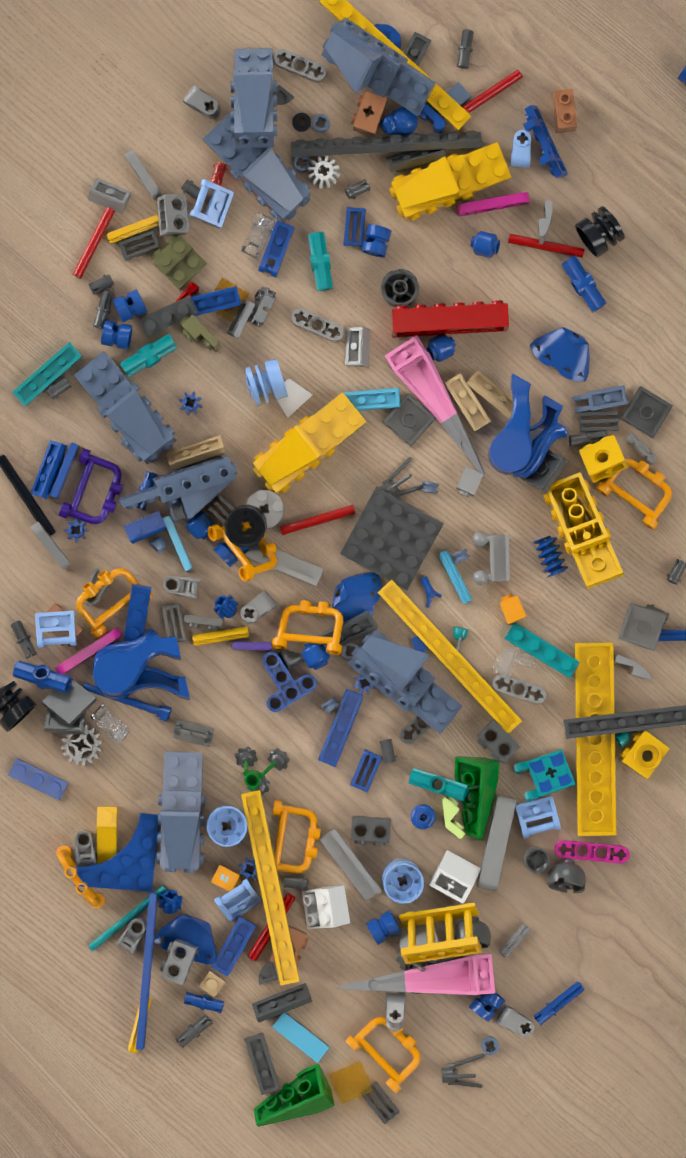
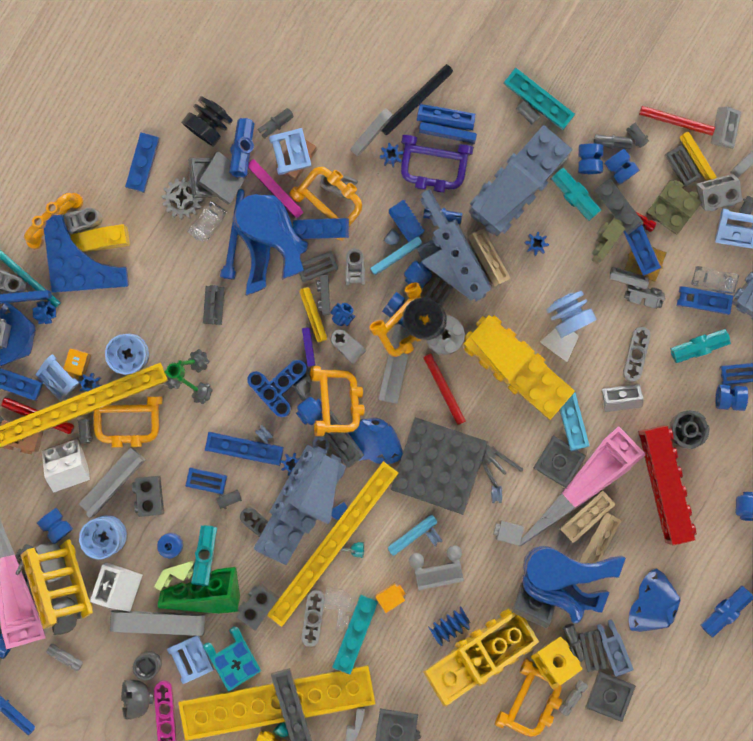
camera: 75 degrees right, 0 degrees up
sand blue wedge [157,752,205,873] -> none
blue bar [420,576,442,608] -> none
blue head [426,334,456,362] -> none

